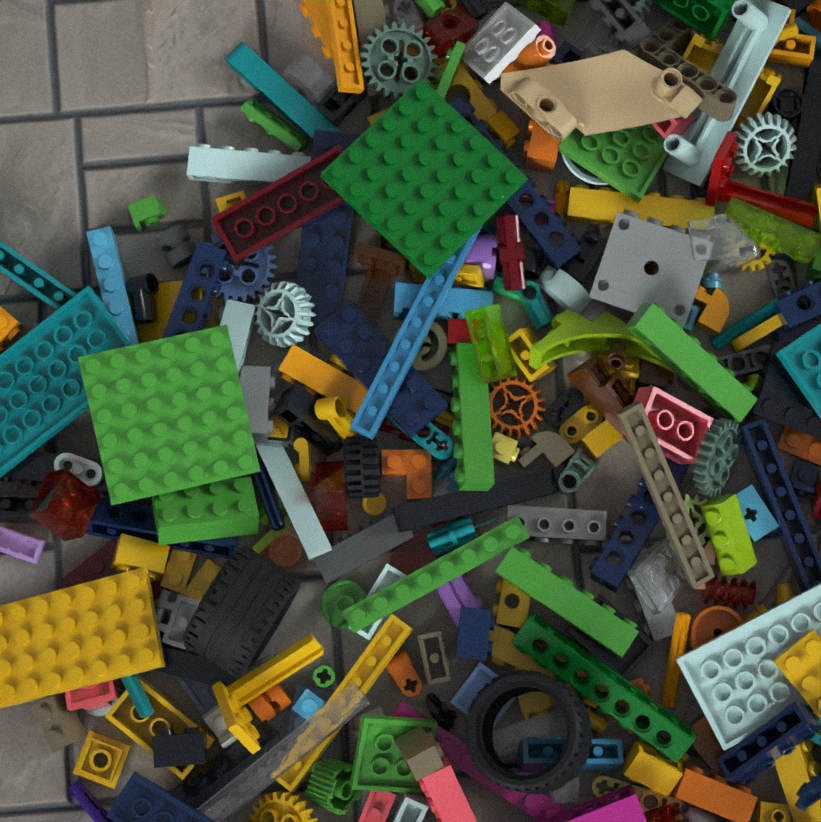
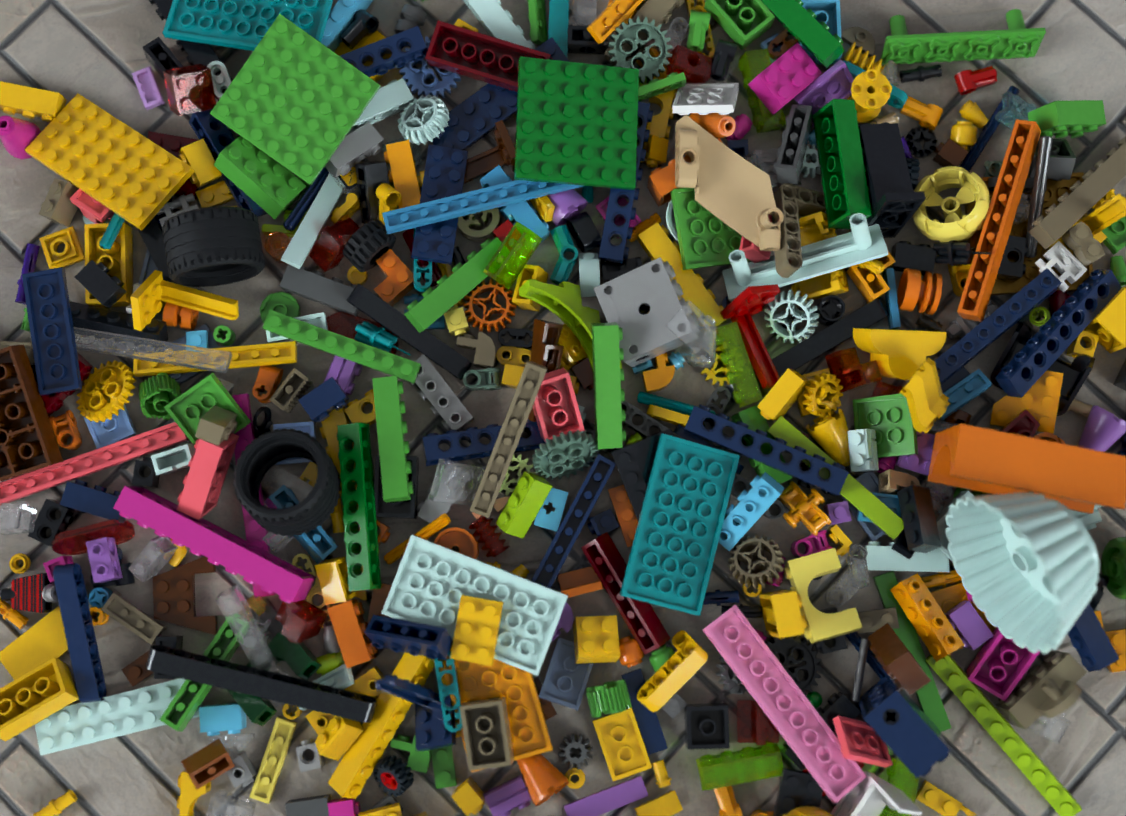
camera: 50 degrees right, 0 degrees up
dark red piece [497,215,526,291] -> none
reddish brown pin [606,340,626,370] -> none

